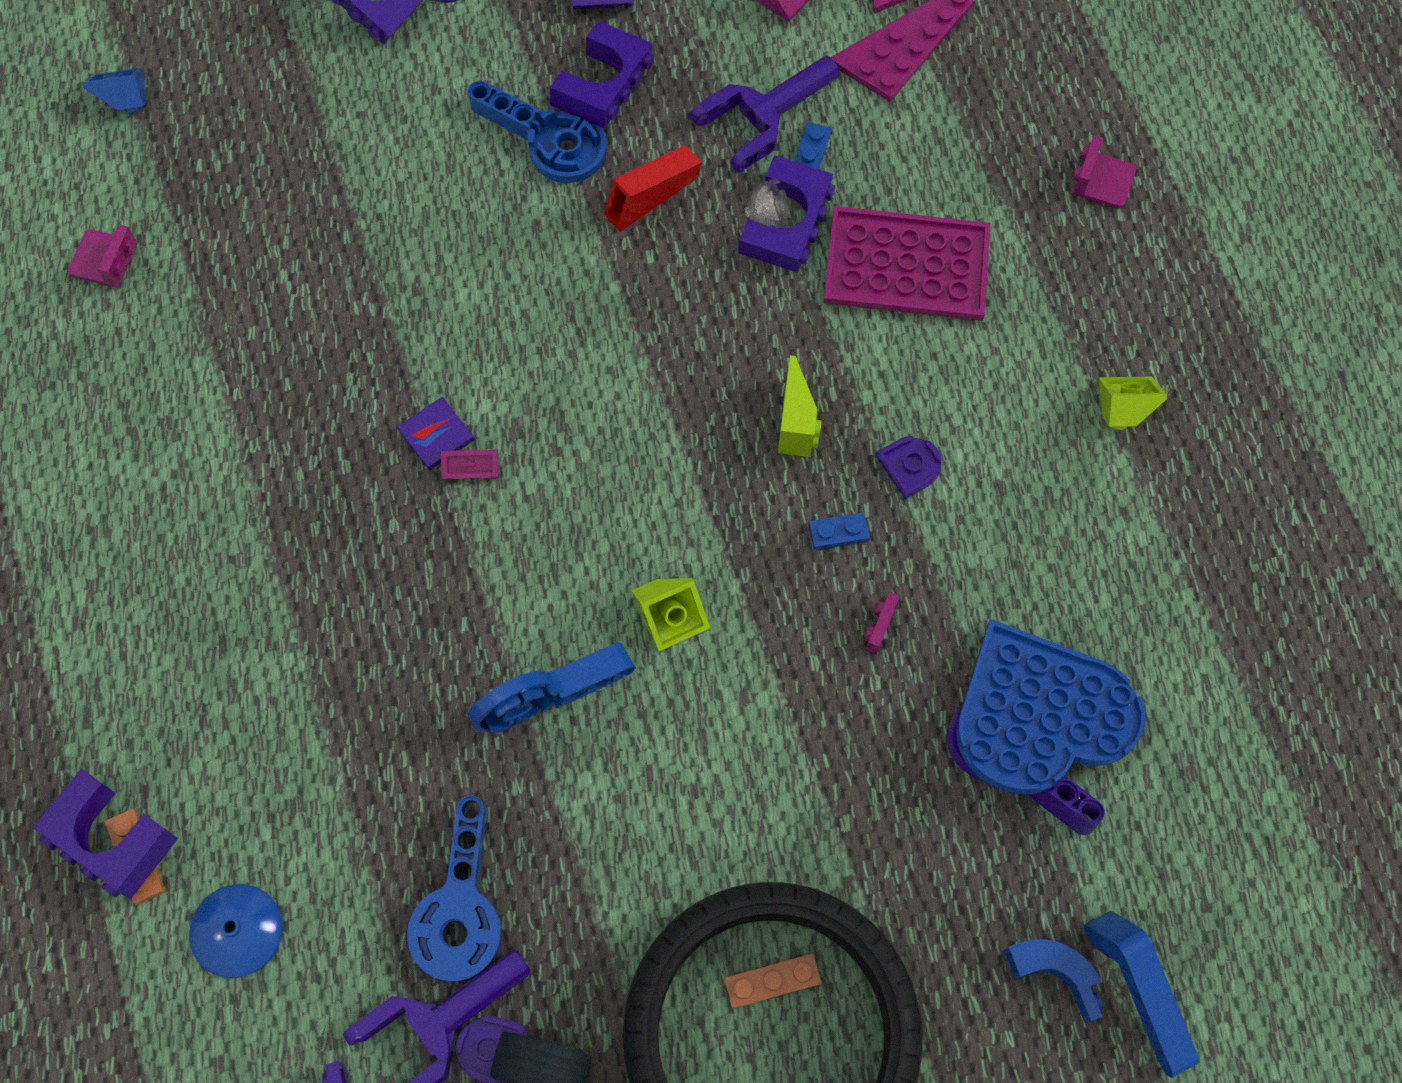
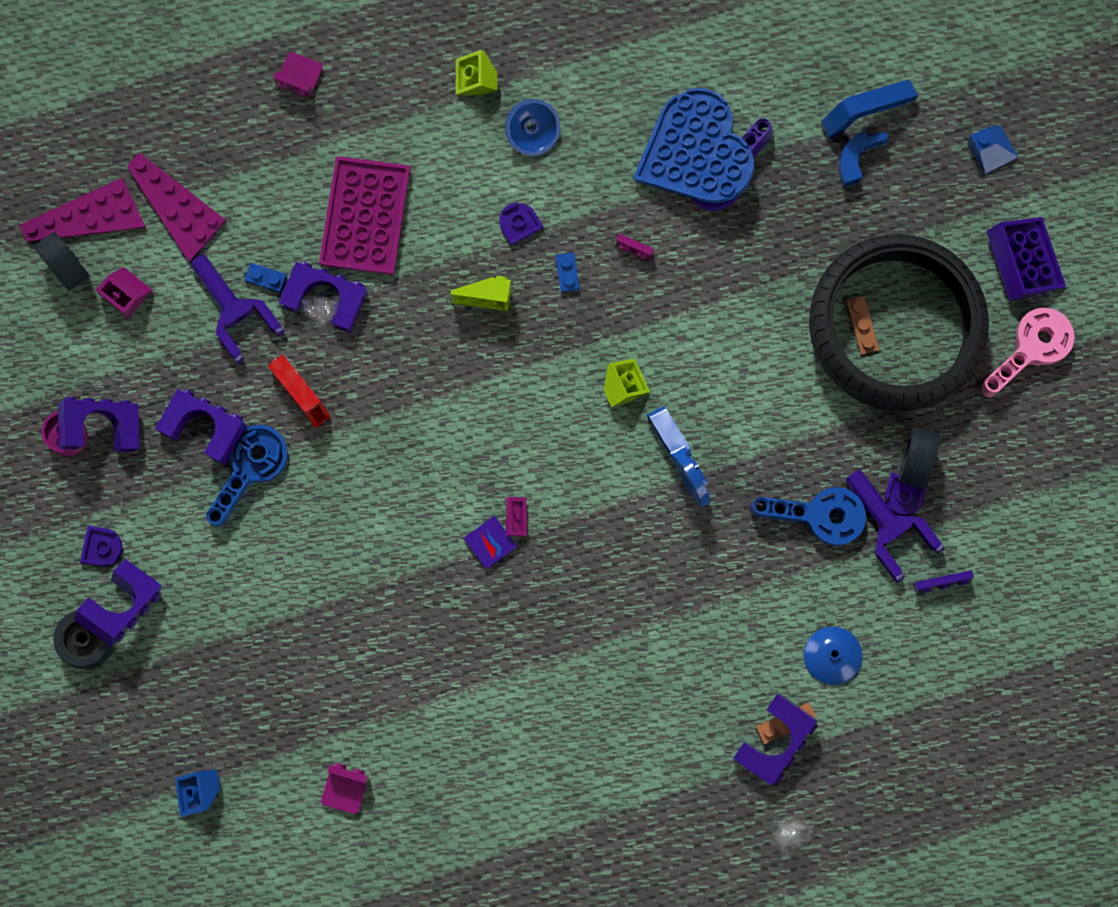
camera: 85 degrees left, 10 degrees up
none -> blue dish [505,99,560,156]

